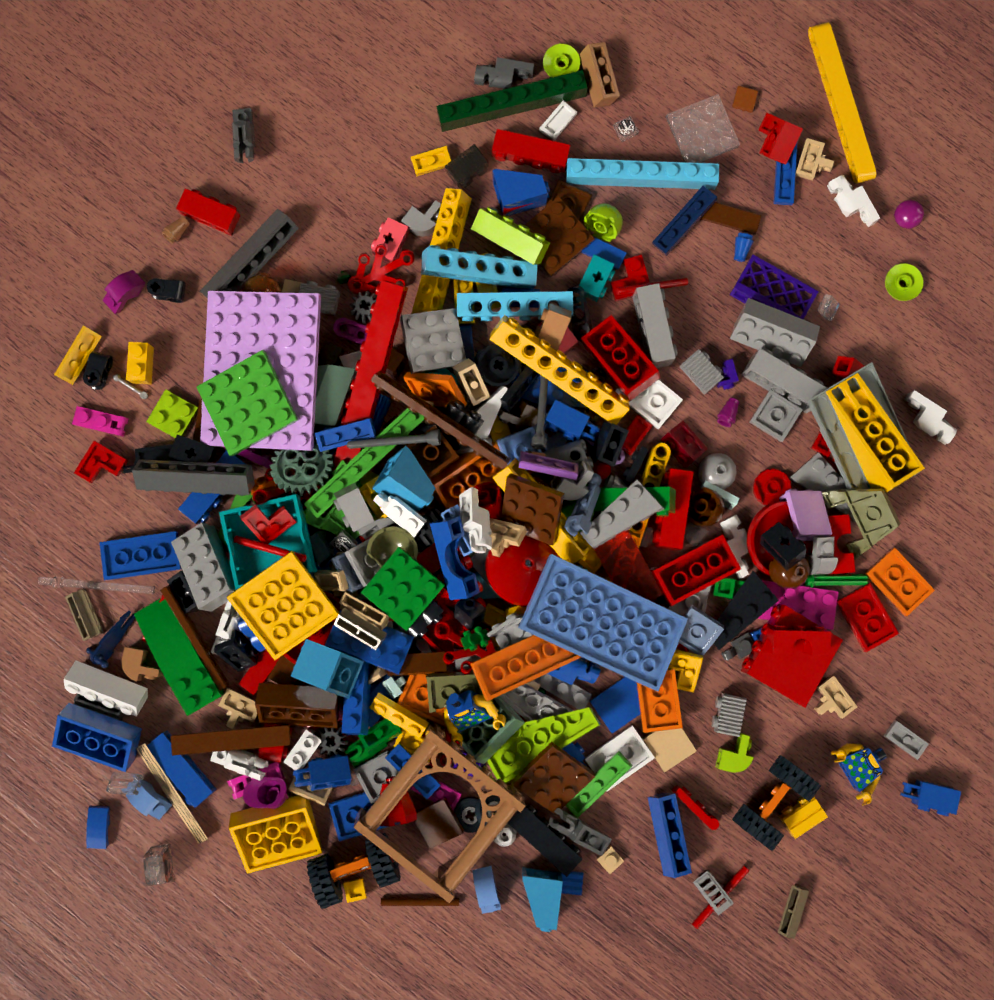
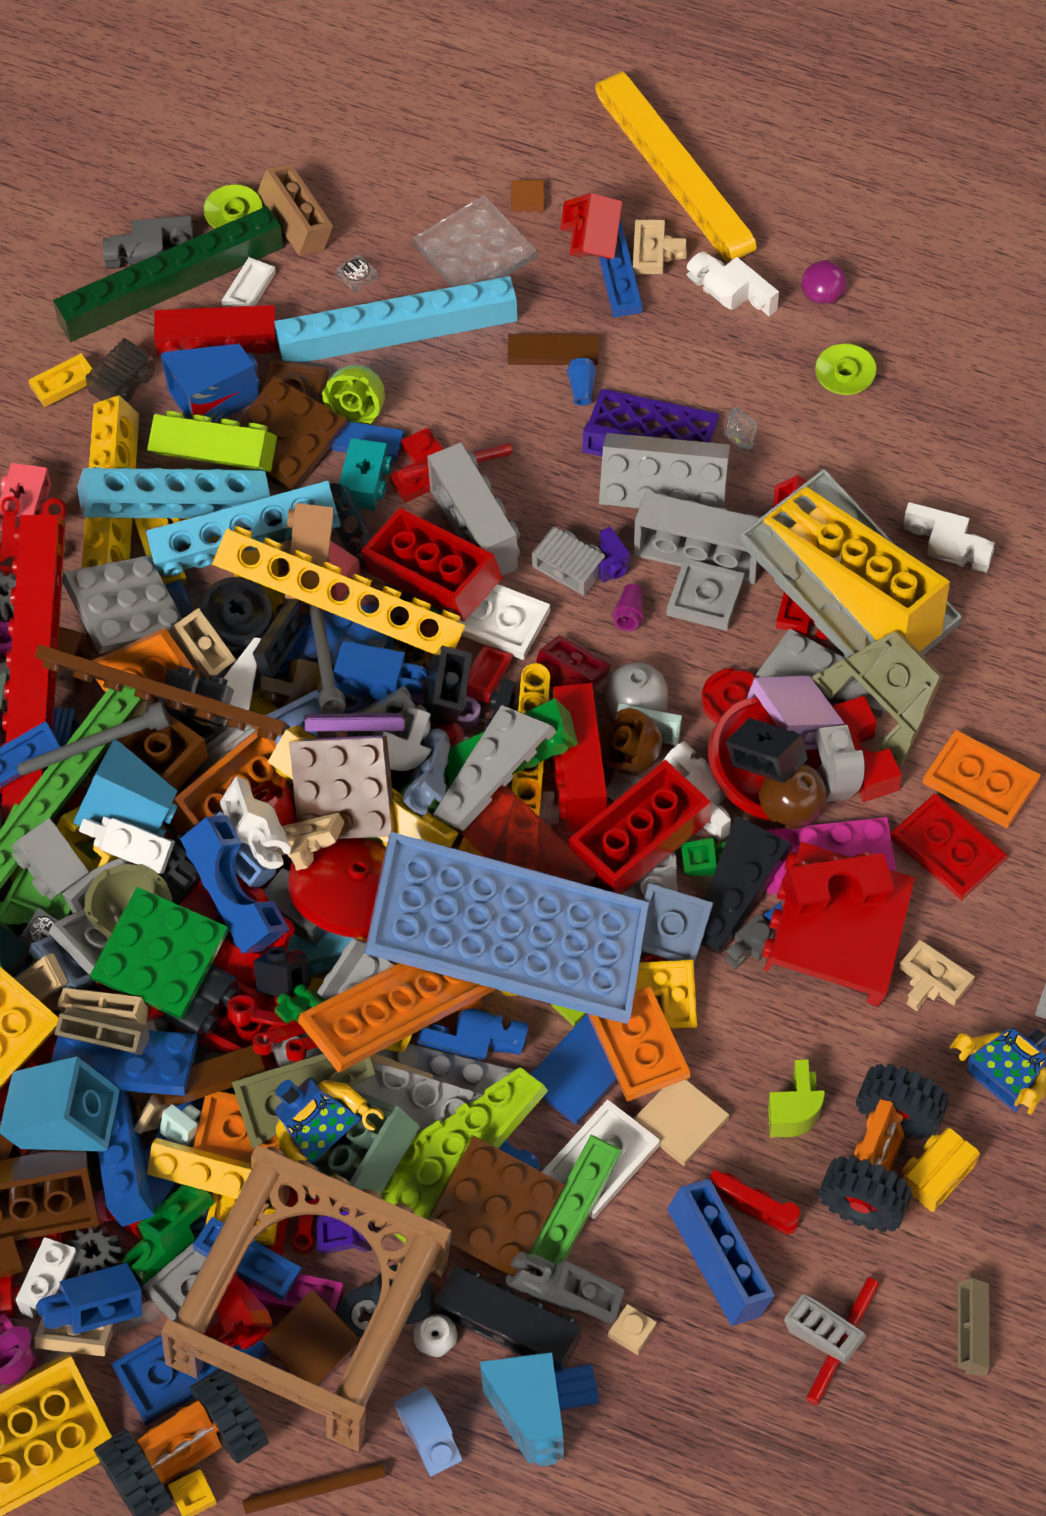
camera: 15 degrees left, 25 degrees down
light grey brick [401,200,441,237] -> none
dark blue plate [652,186,718,256] -> none
light grey brick [711,693,747,737] -> none
green axle [805,574,868,588] -> none

